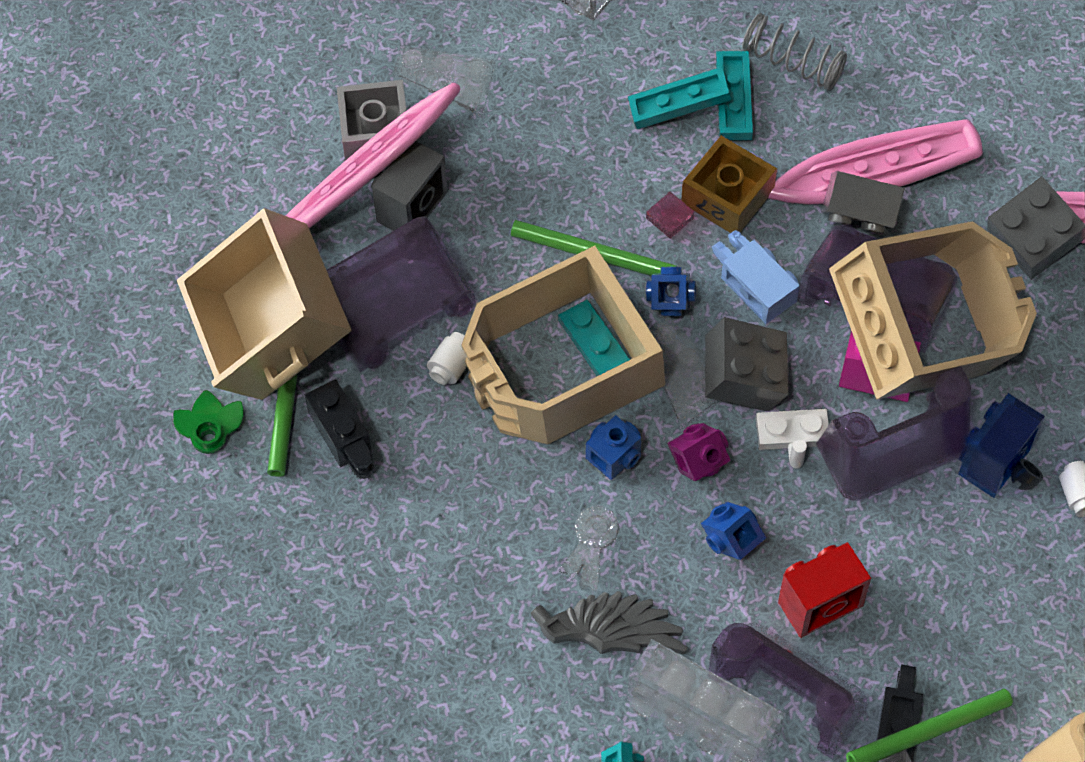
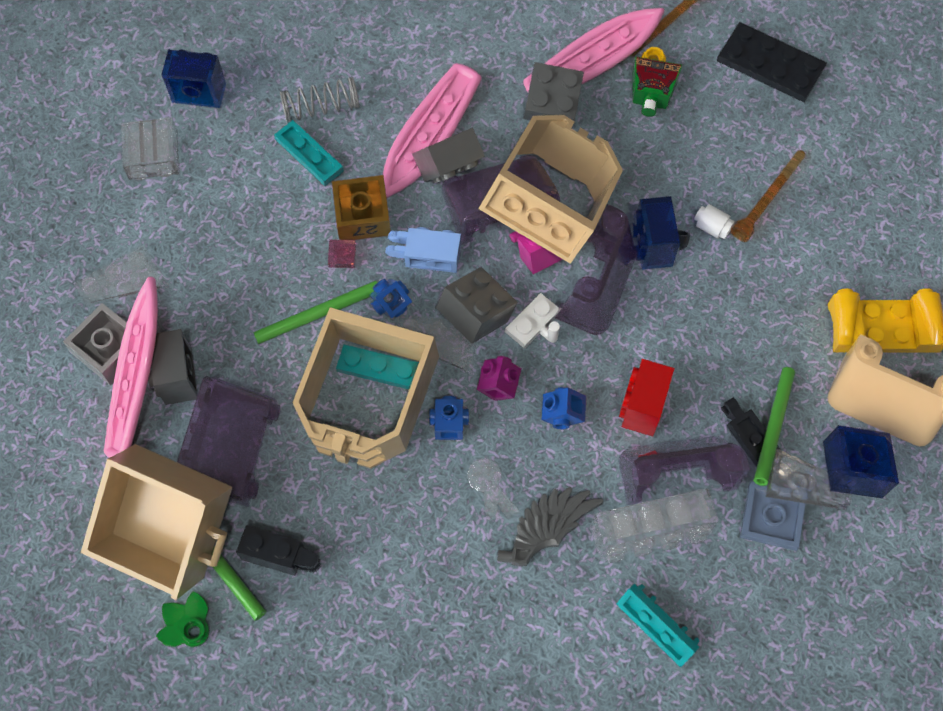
camera: 45 degrees left, 5 degrees up
white brick [427,332,467,385] -> none
teal plate [628,67,732,129] -> none

